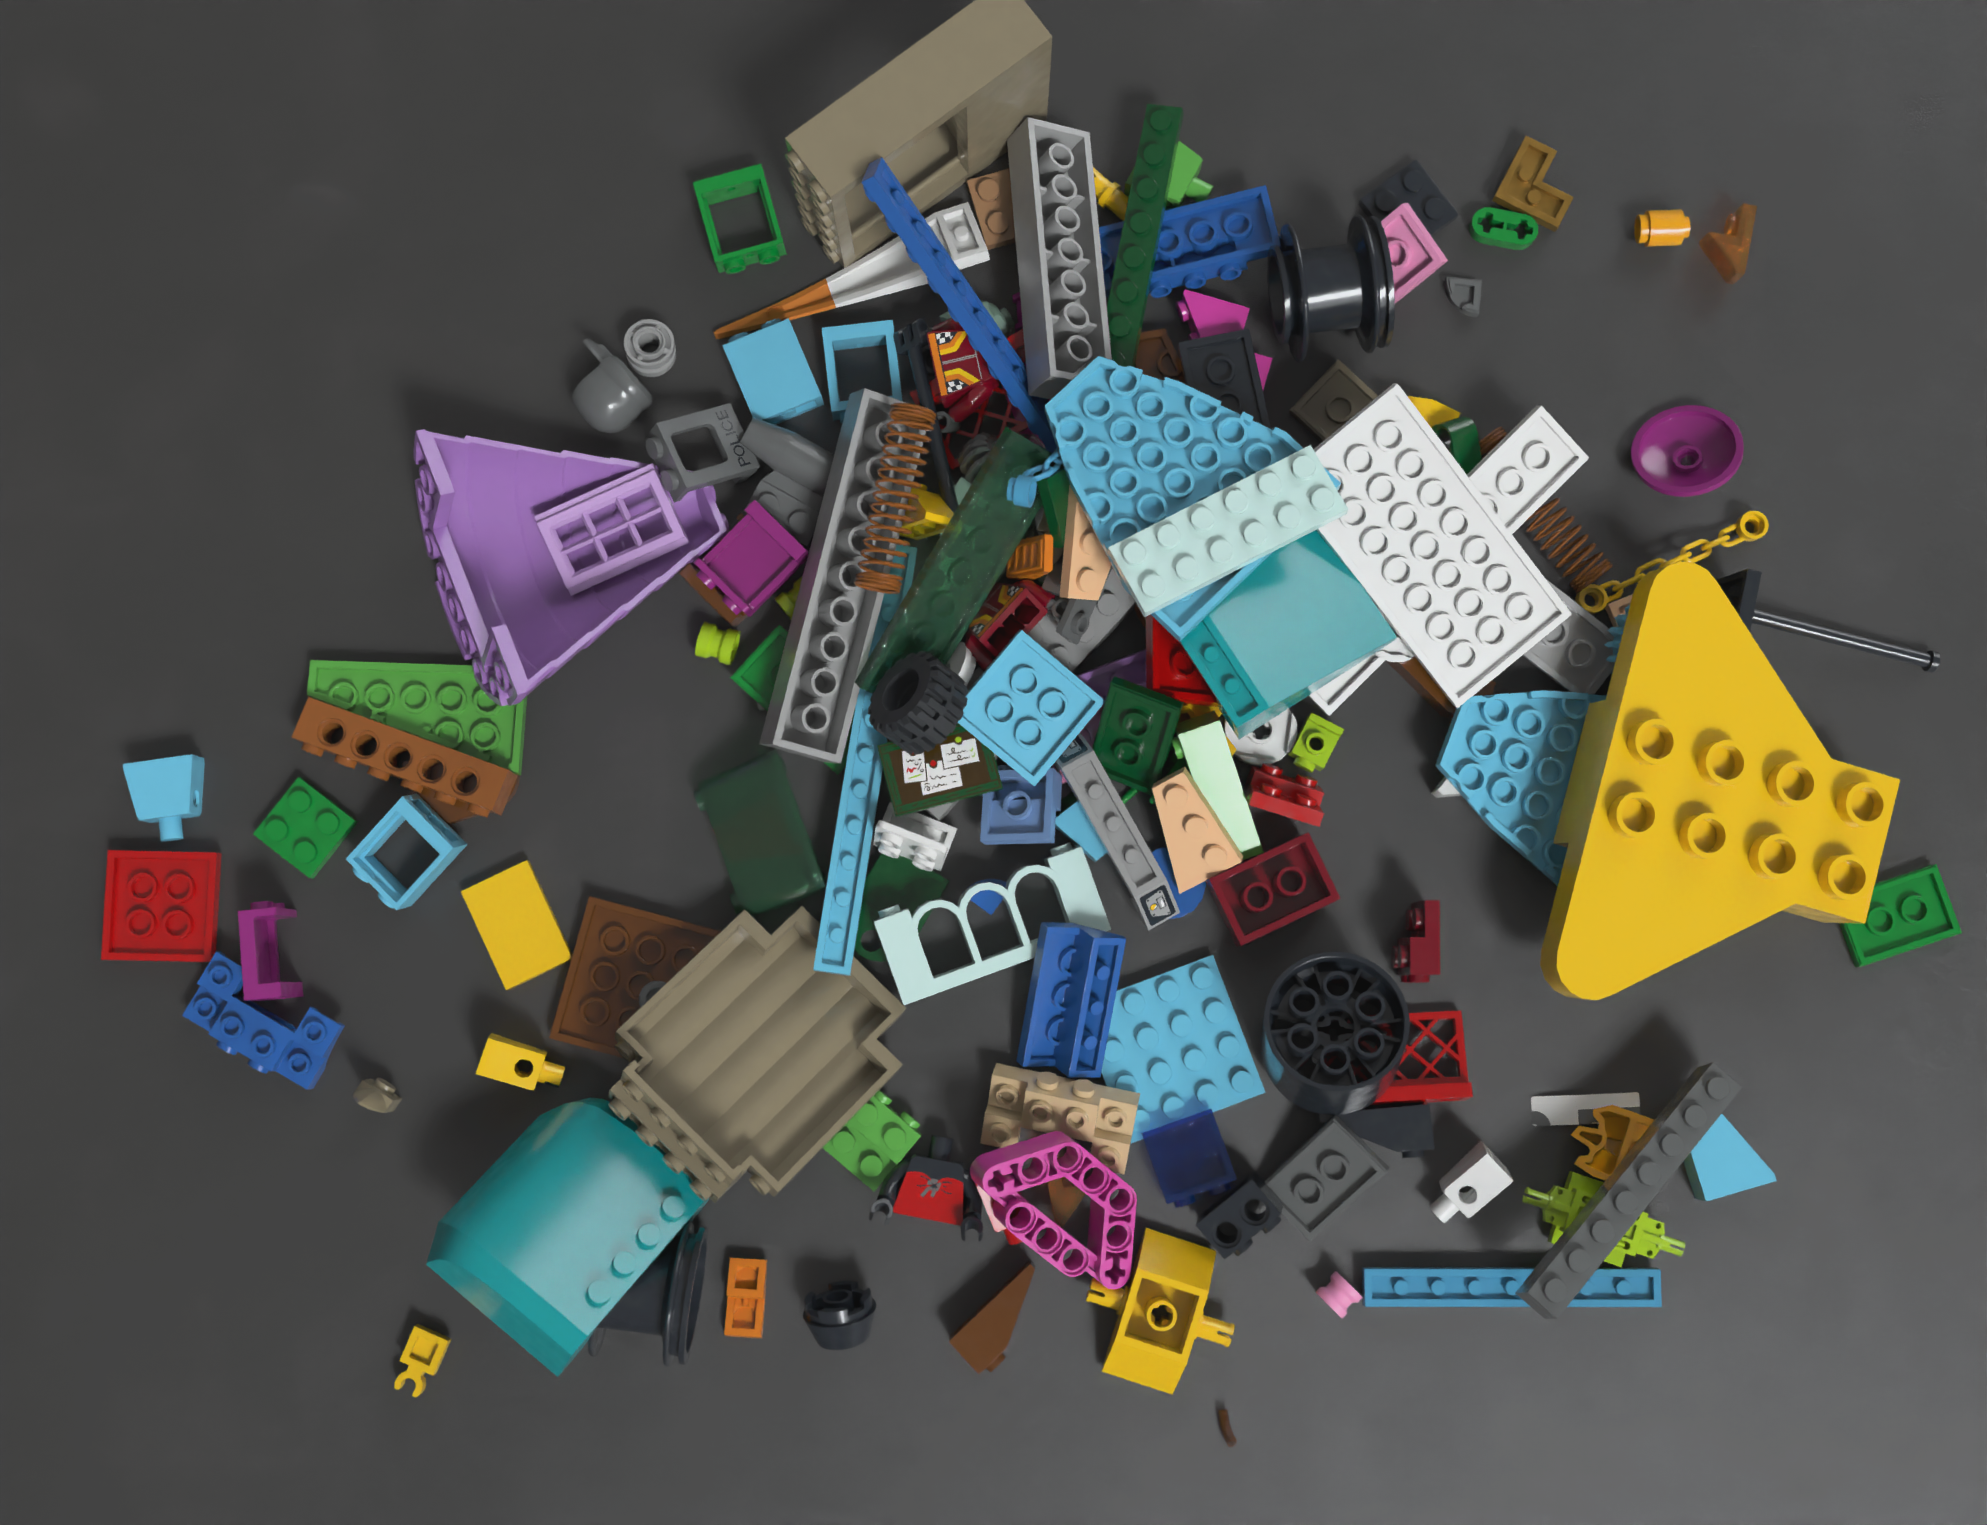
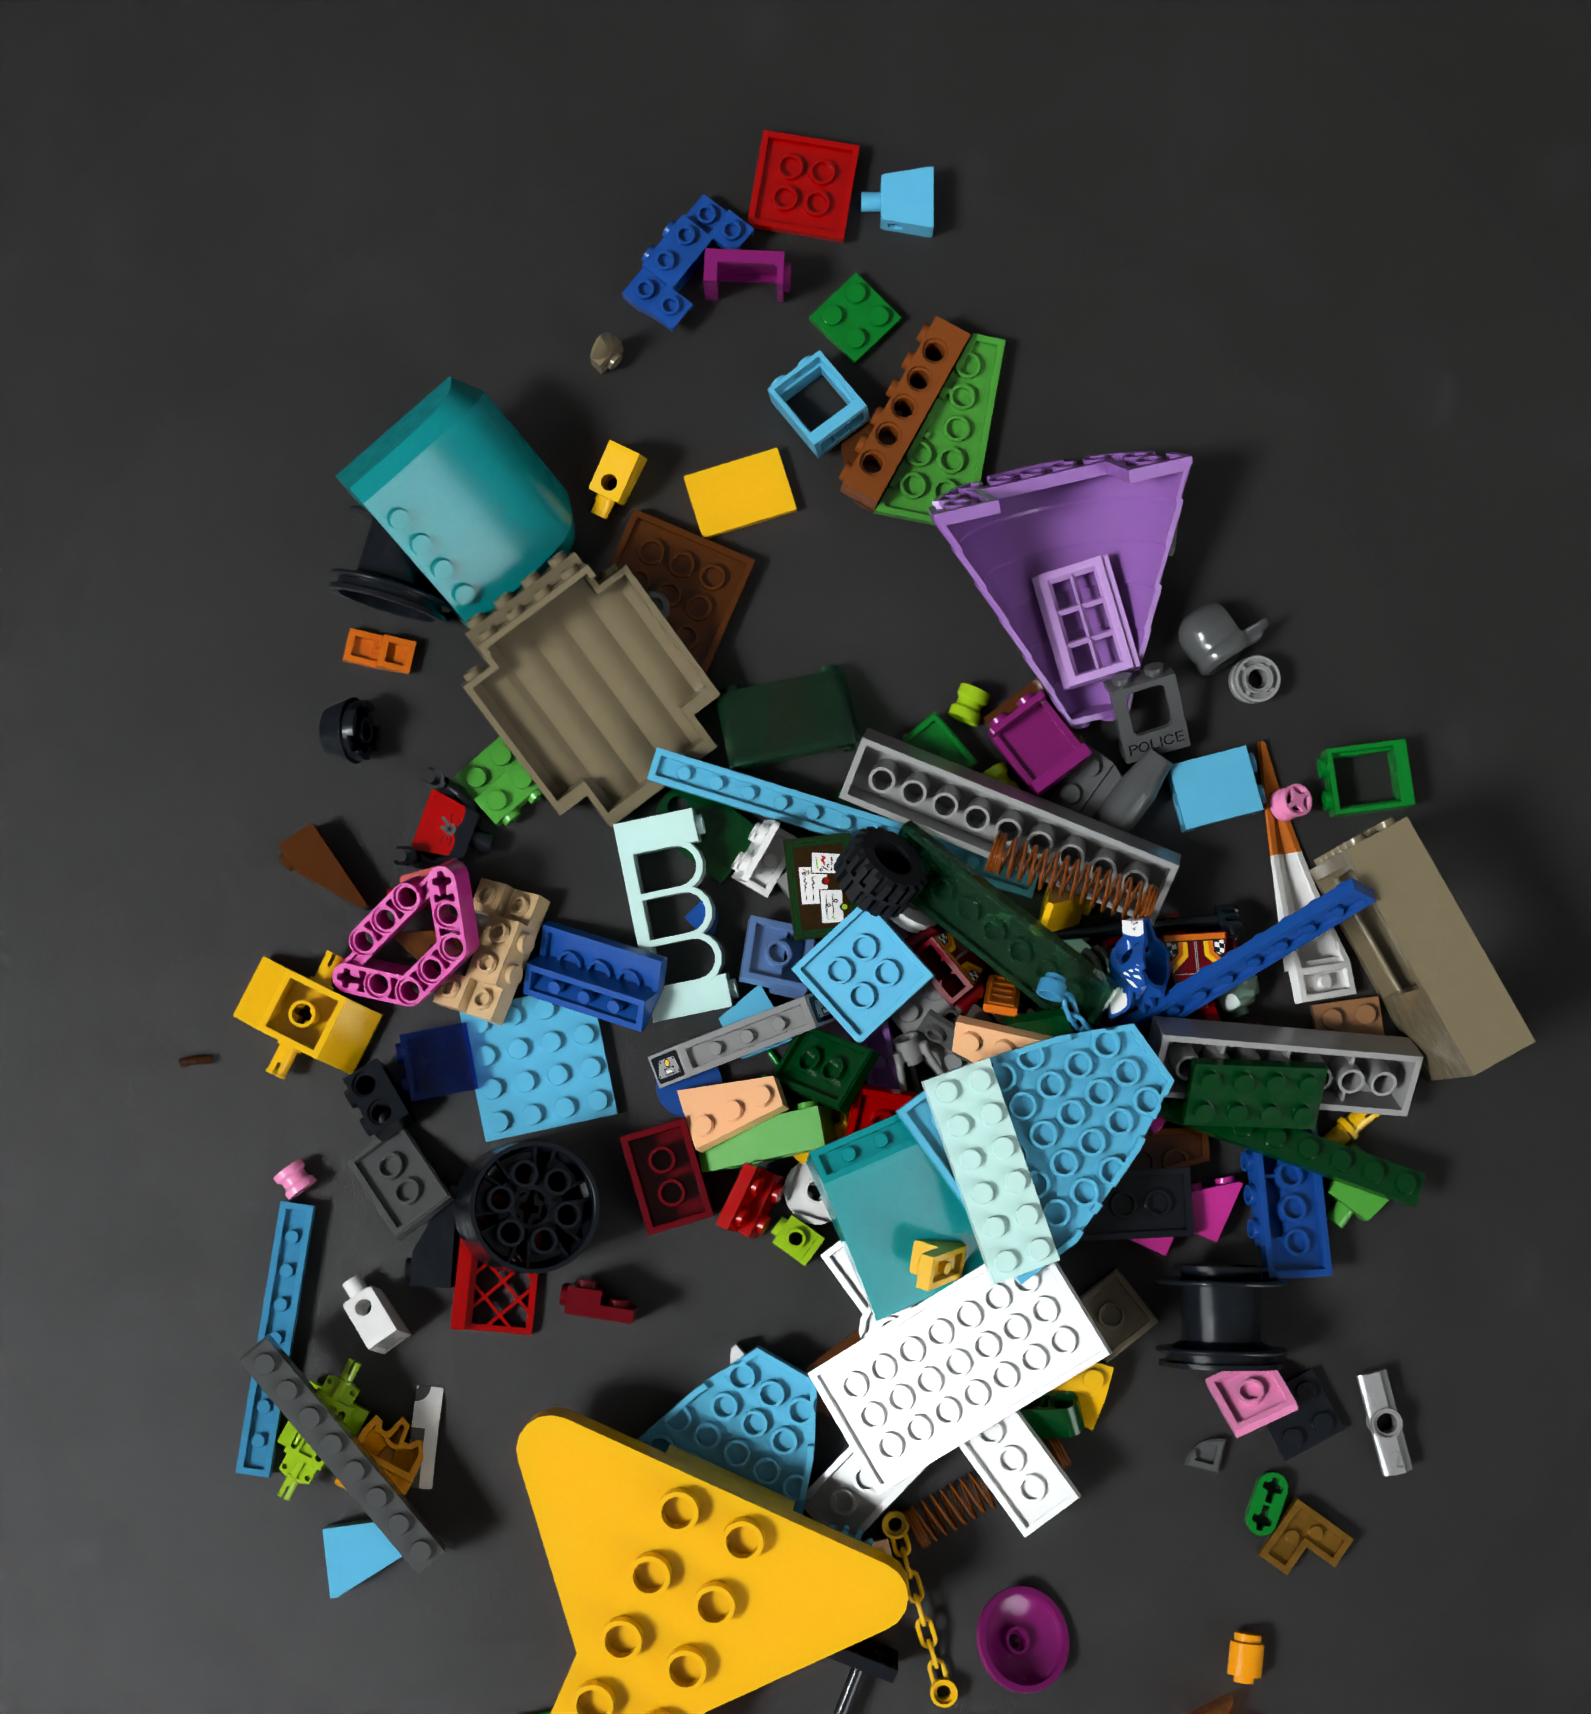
camera: 100 degrees right, 0 degrees up
yellow plate [394,1324,451,1398] -> none
medium azure window [822,320,903,423] -> none
none -> light grey plant [892,1032,945,1093]
none -> yellow slope [909,1239,967,1291]
none -> blue piece [1108,917,1173,1019]
none -> dark green plate [1180,1058,1328,1129]
none -> bright pink wheel [1269,784,1312,822]
none -> light grey piece [1356,1368,1413,1477]

